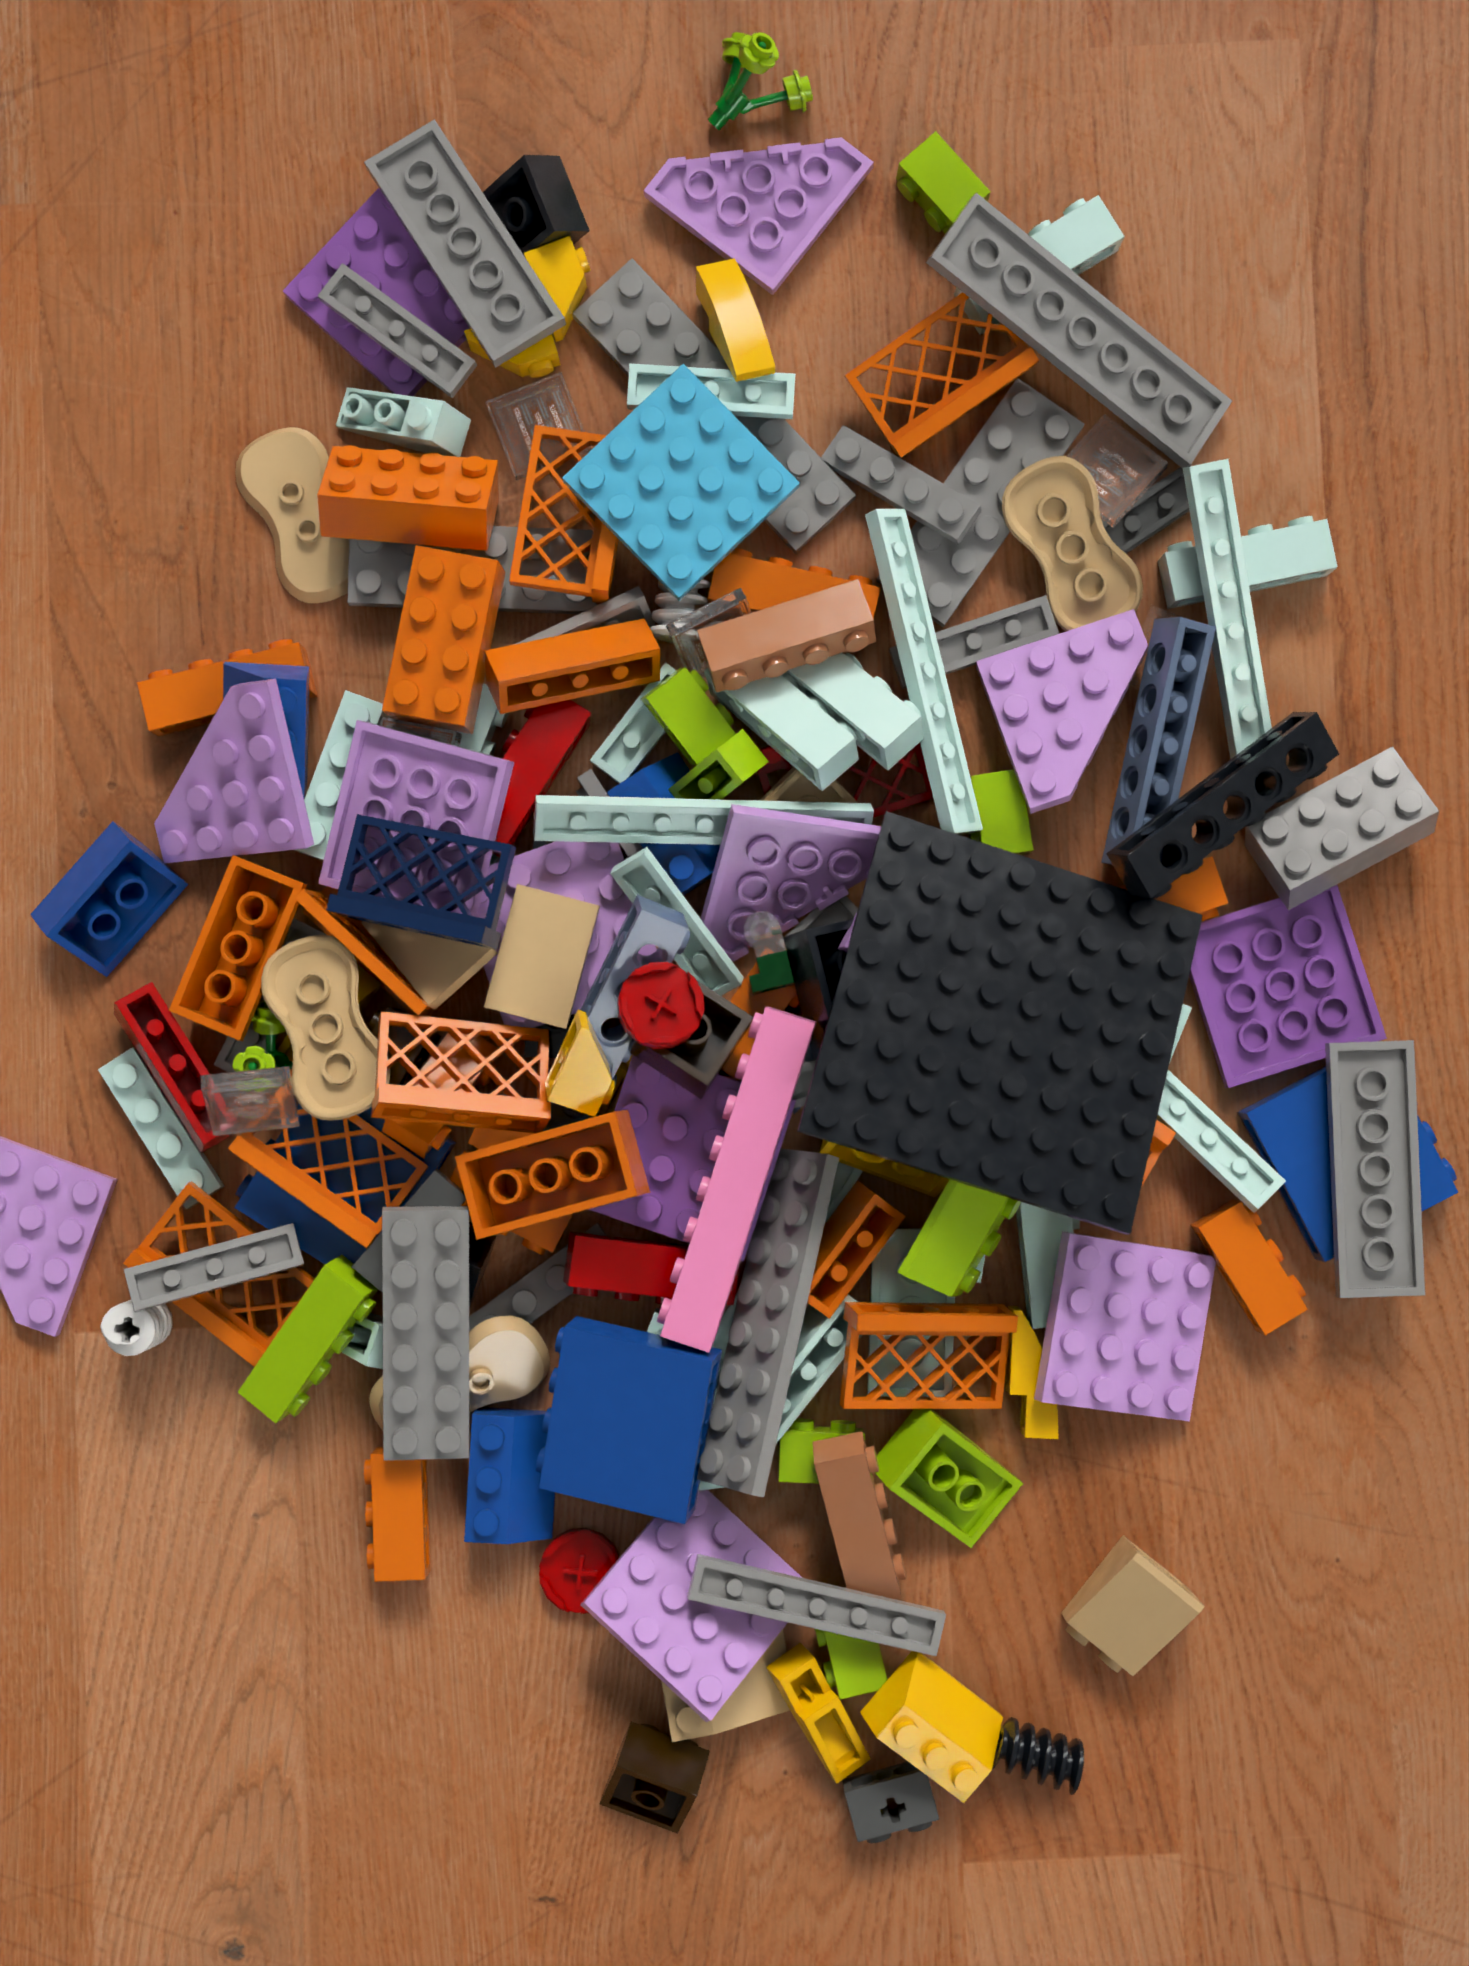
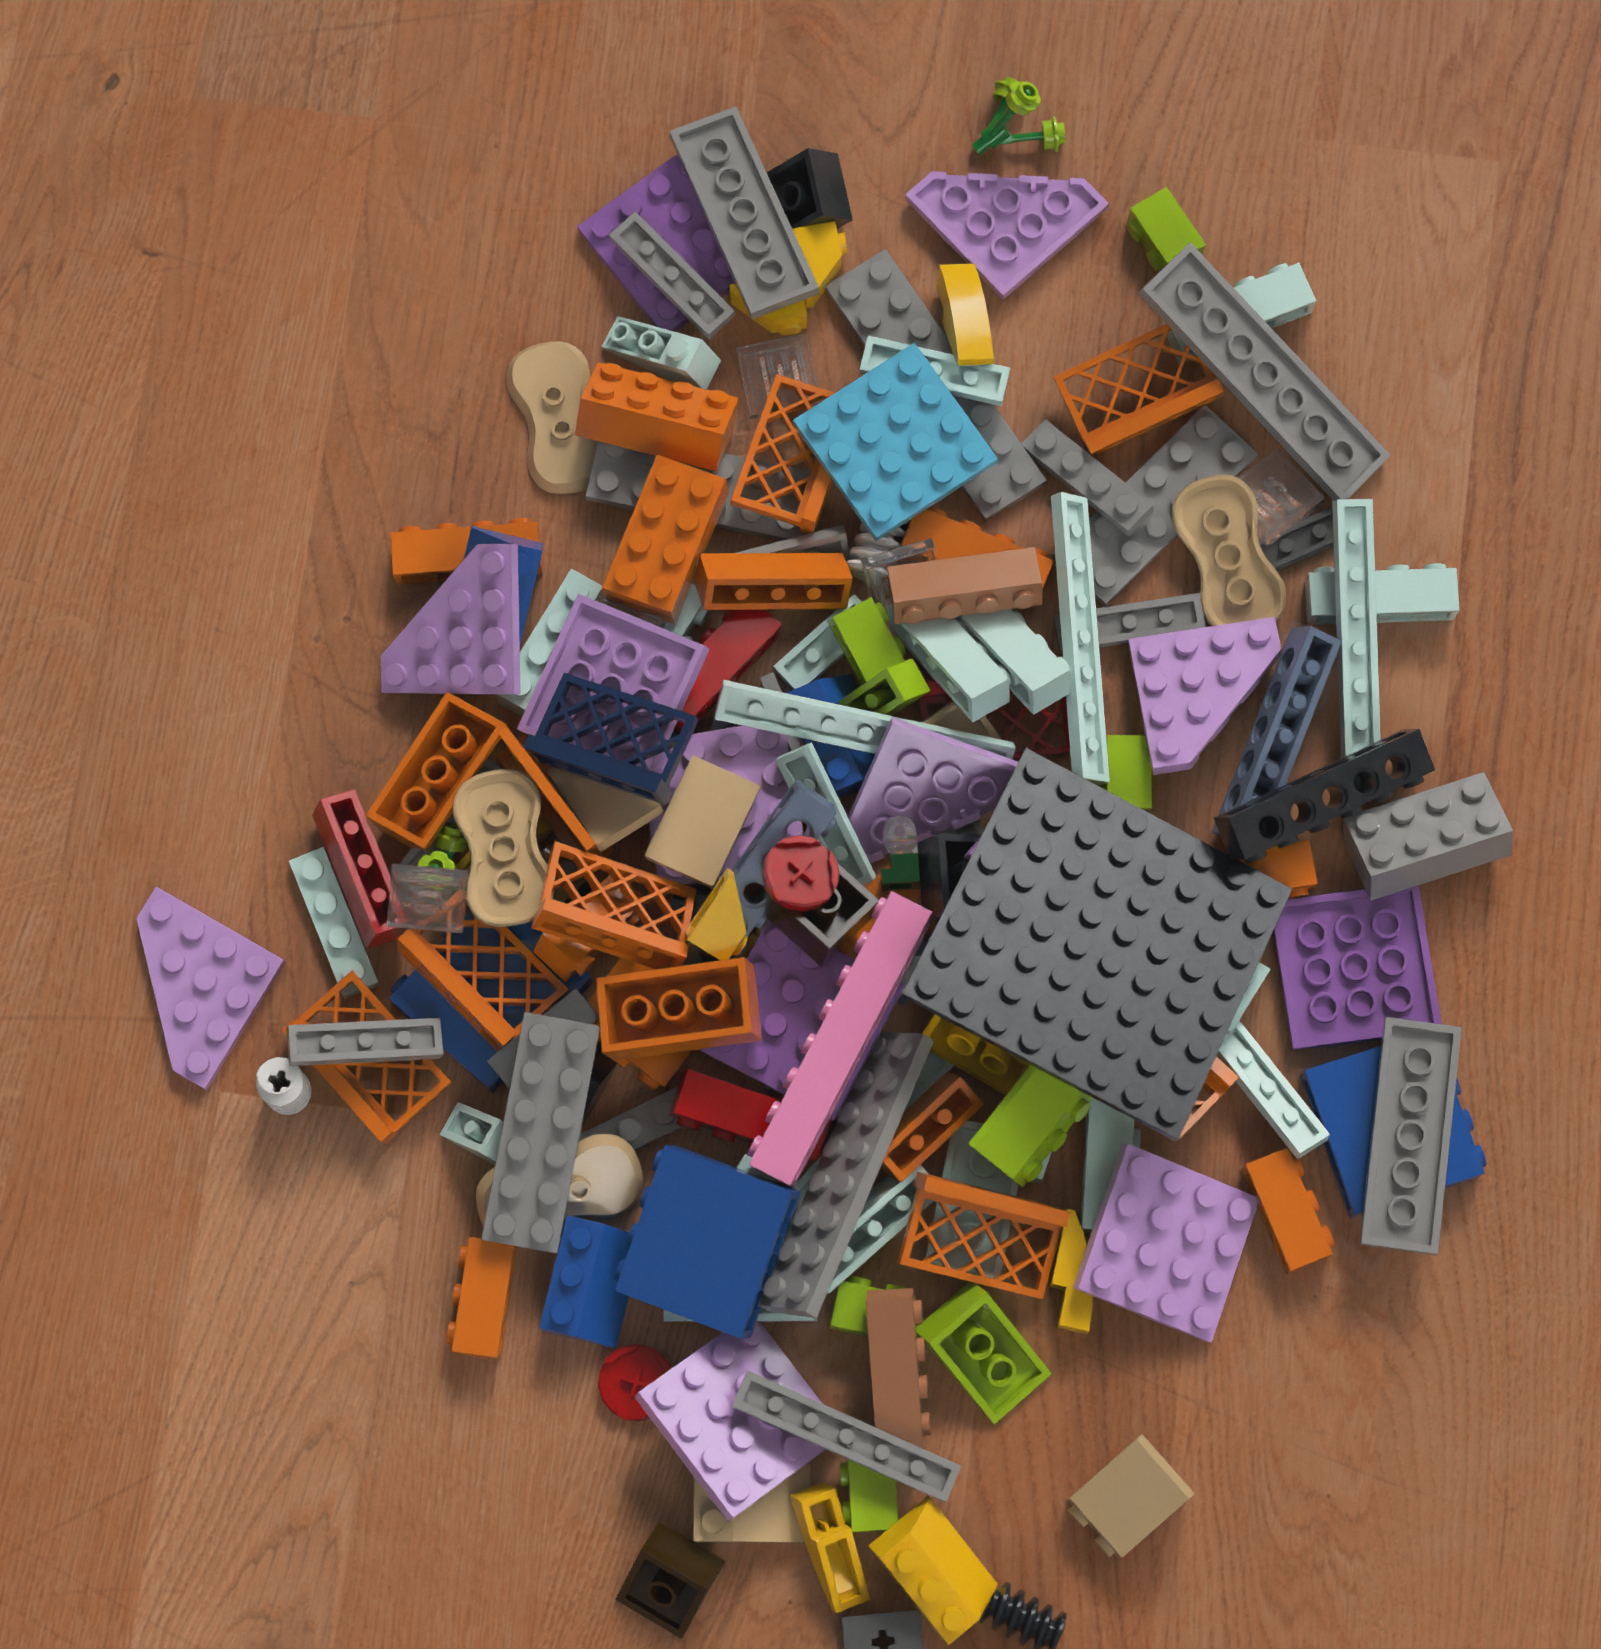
camera: 10 degrees right, 10 degrees down
blue slope [30,821,189,977] -> none
lime brick [238,1255,378,1423] -> none

